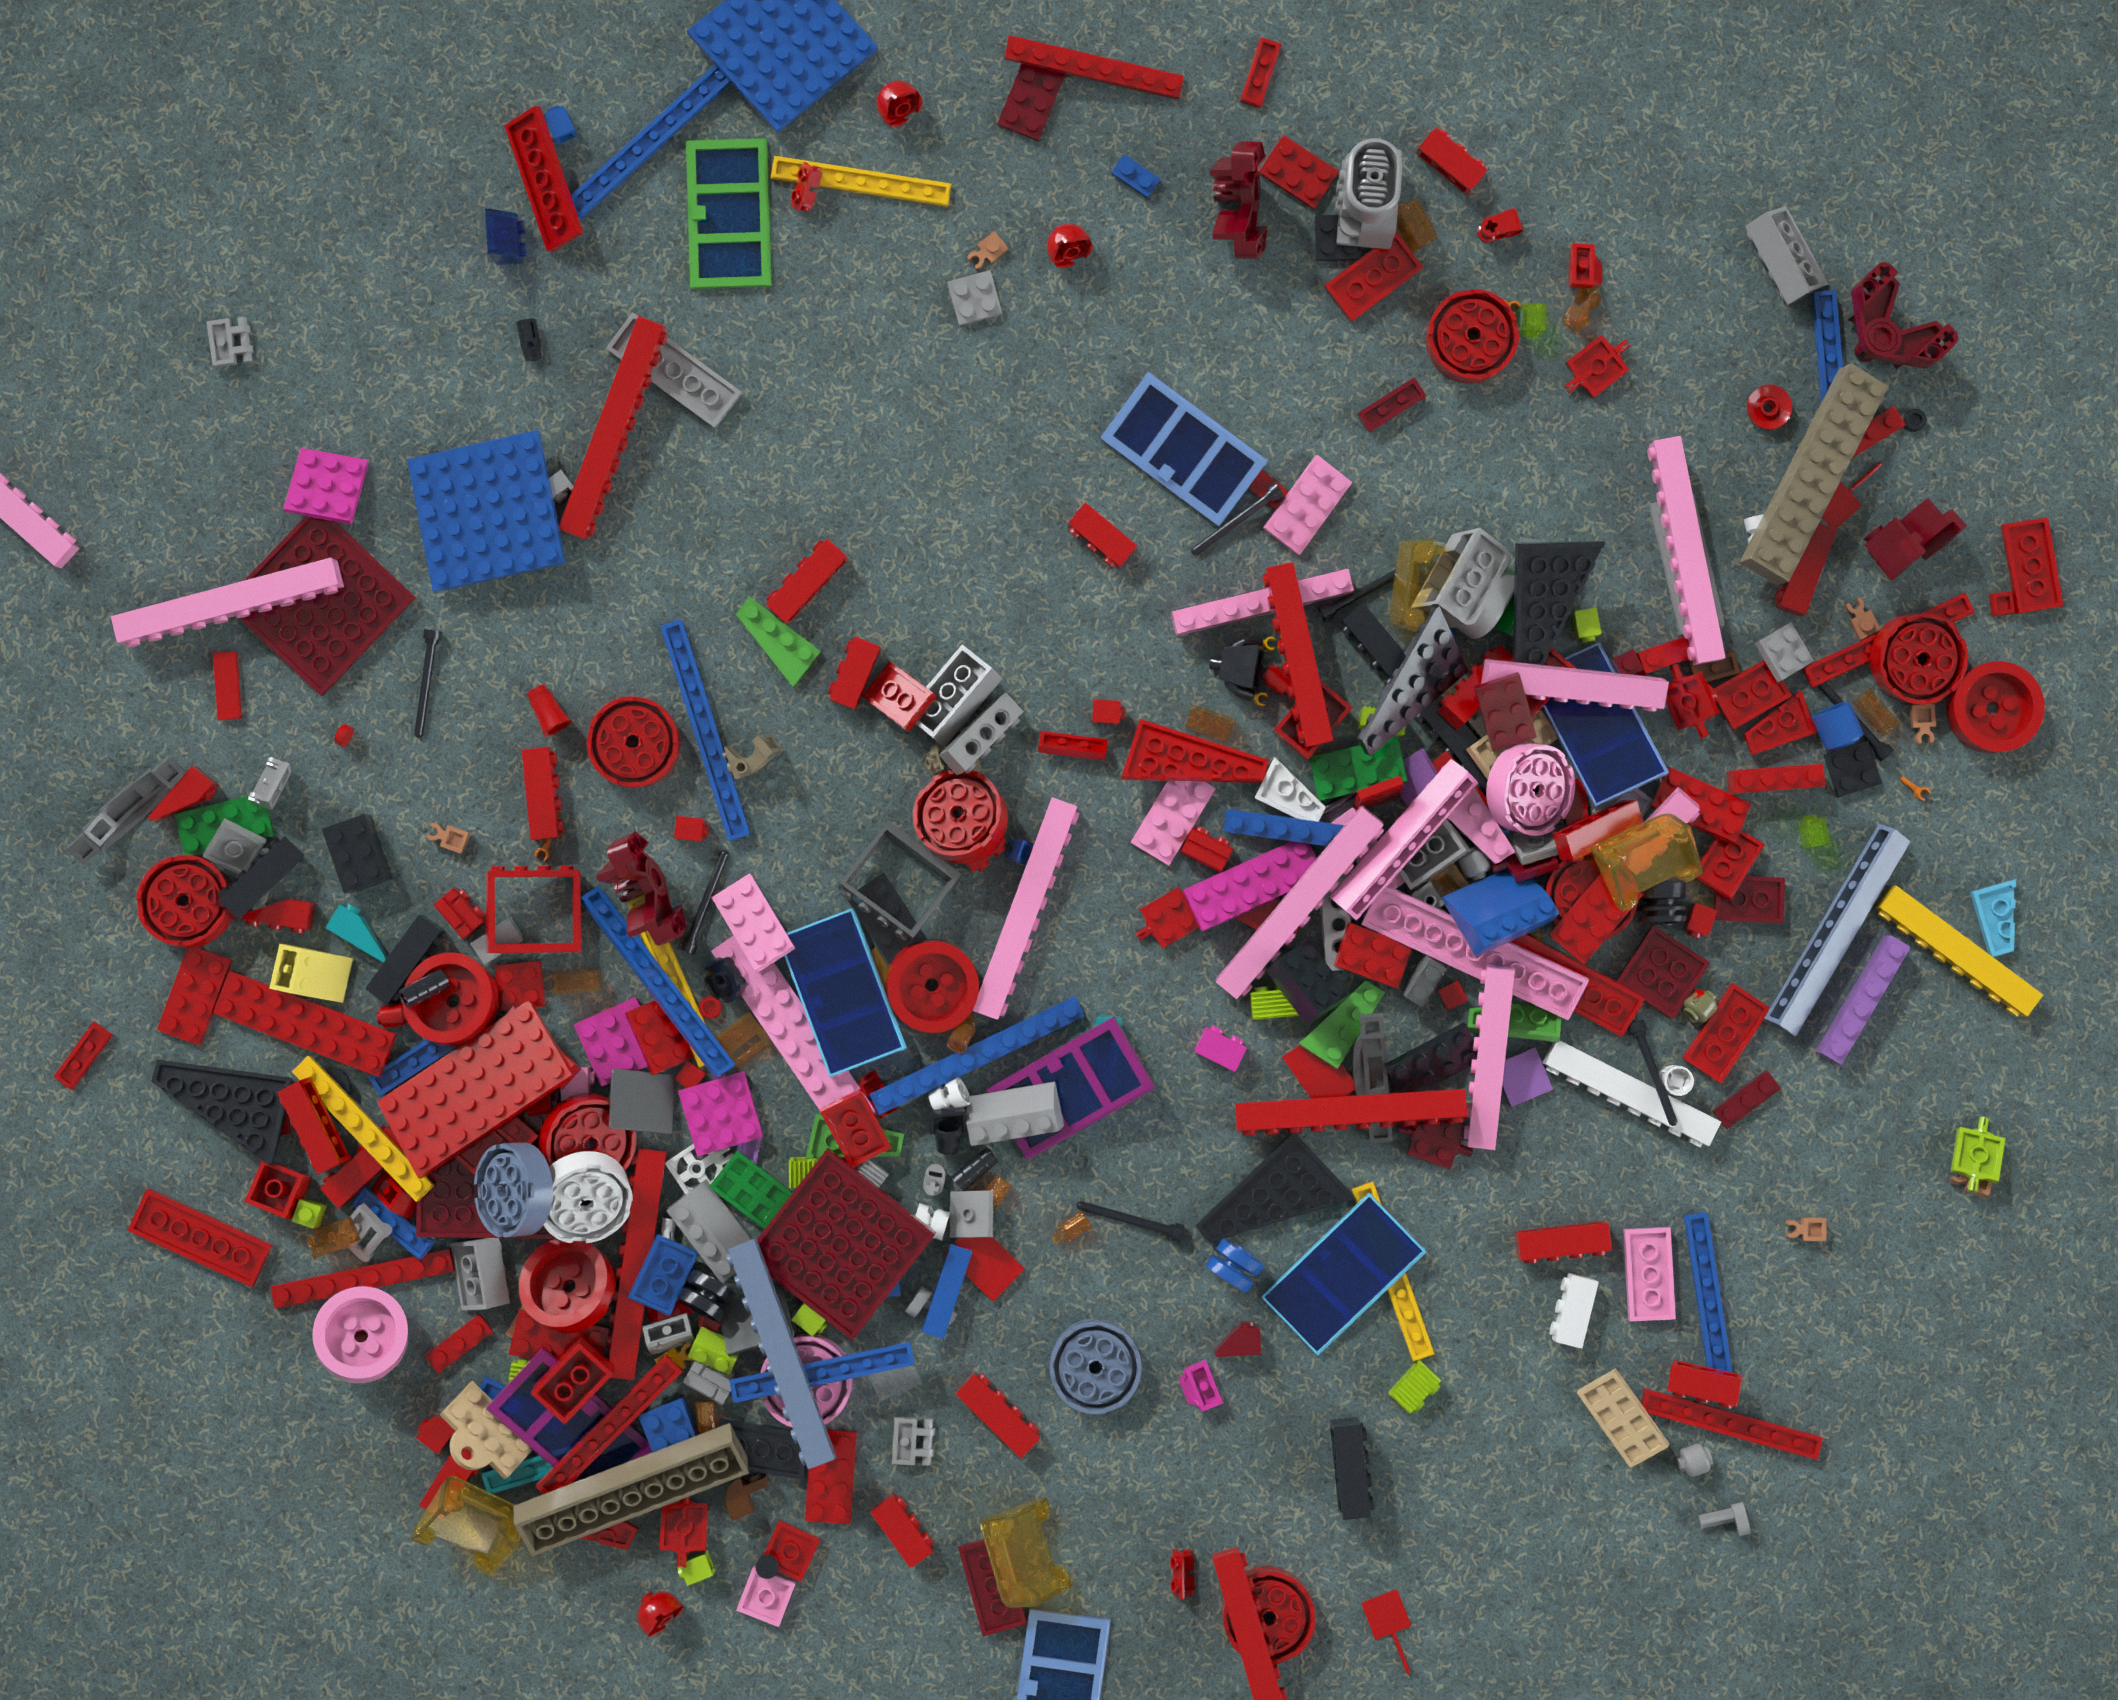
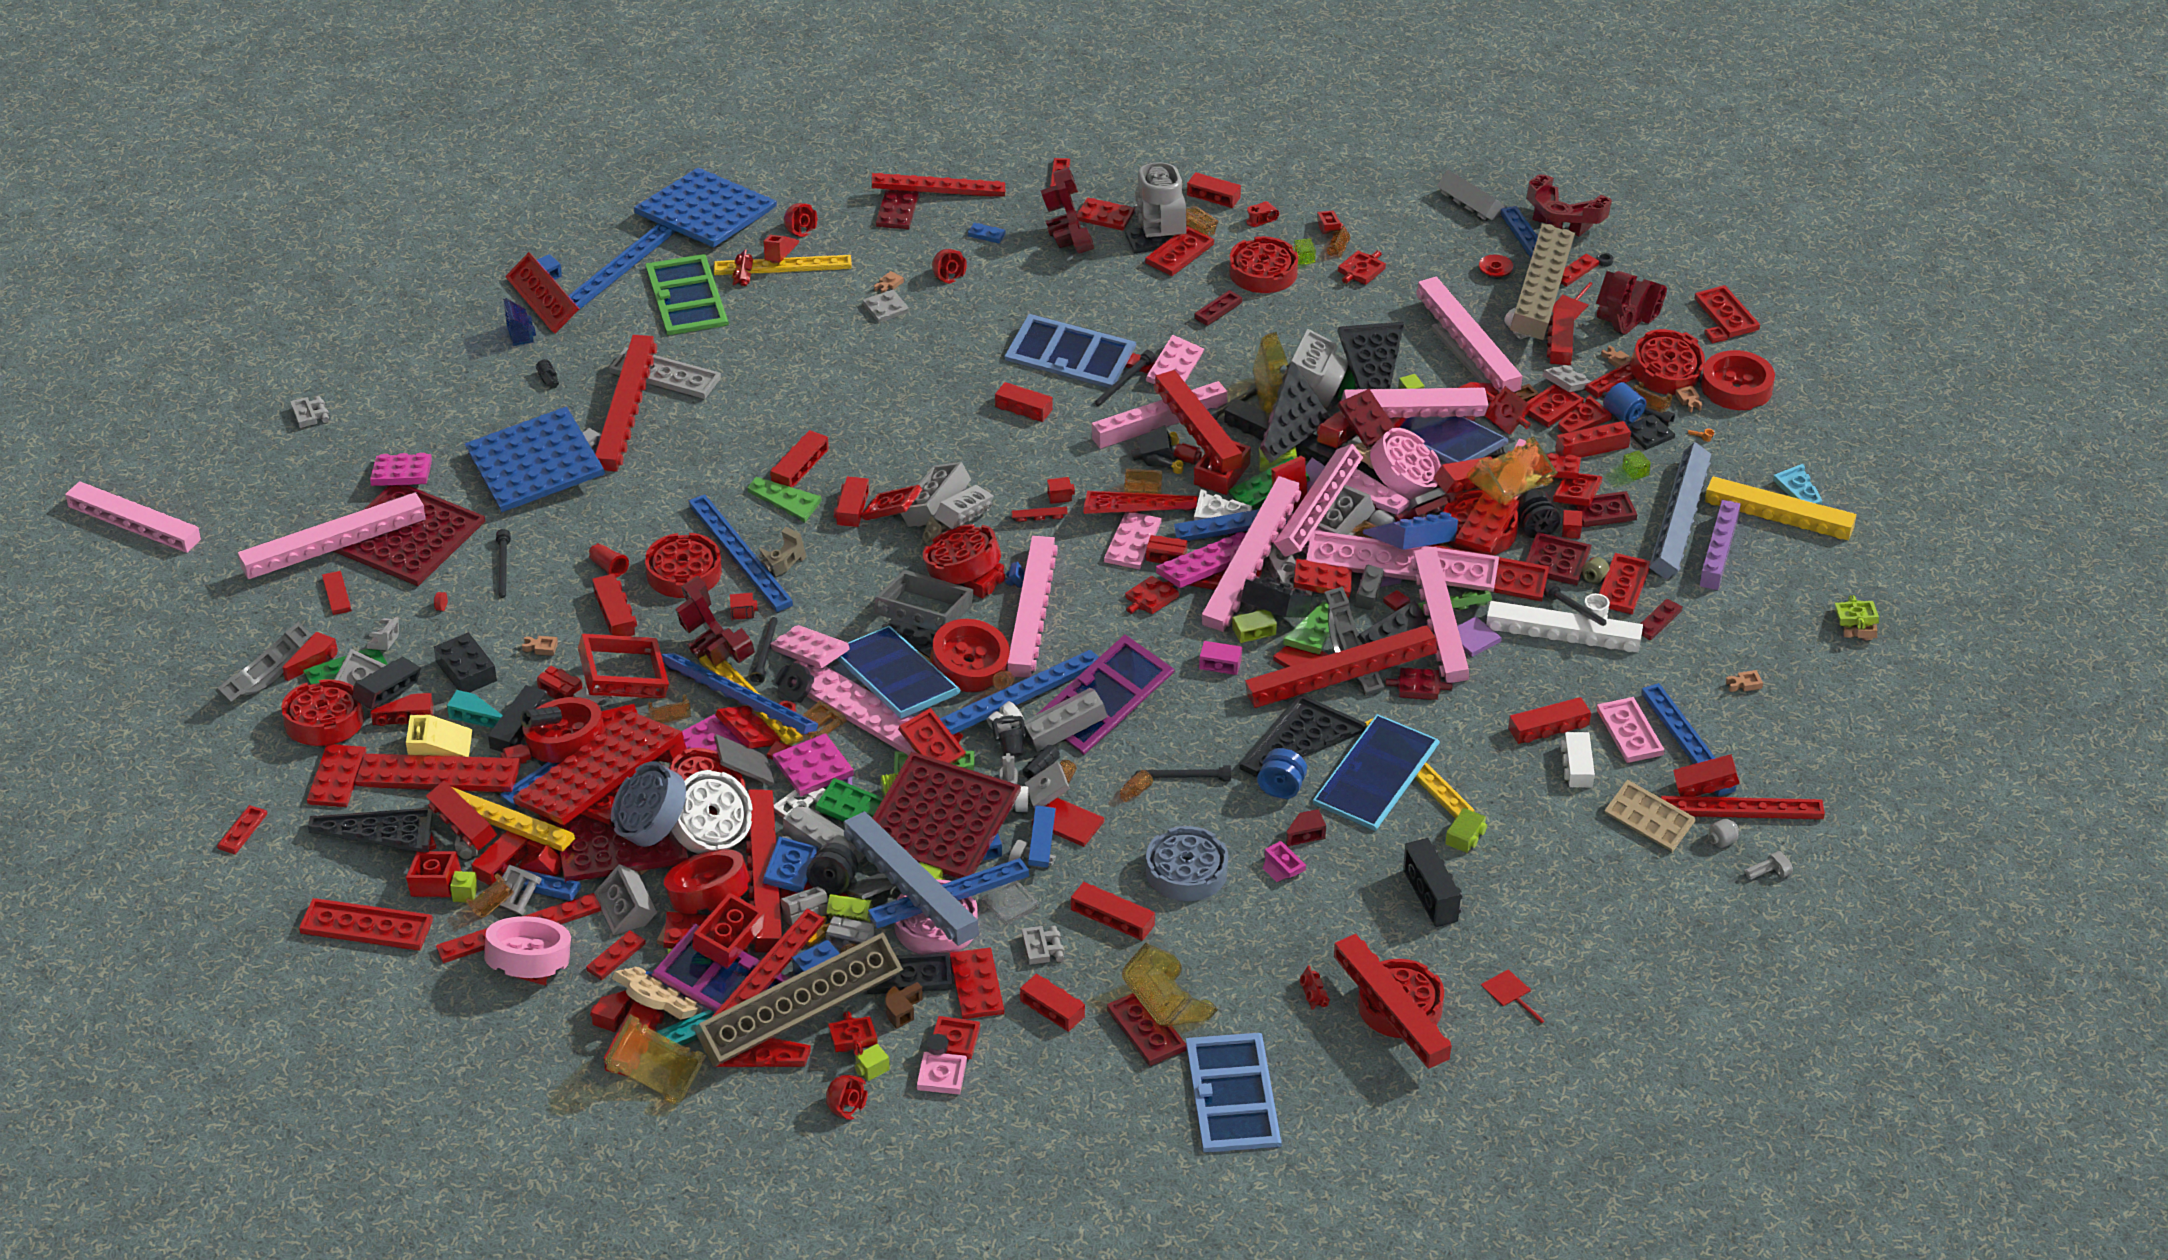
camera: 10 degrees left, 45 degrees down
none -> red slope [763,235,799,263]

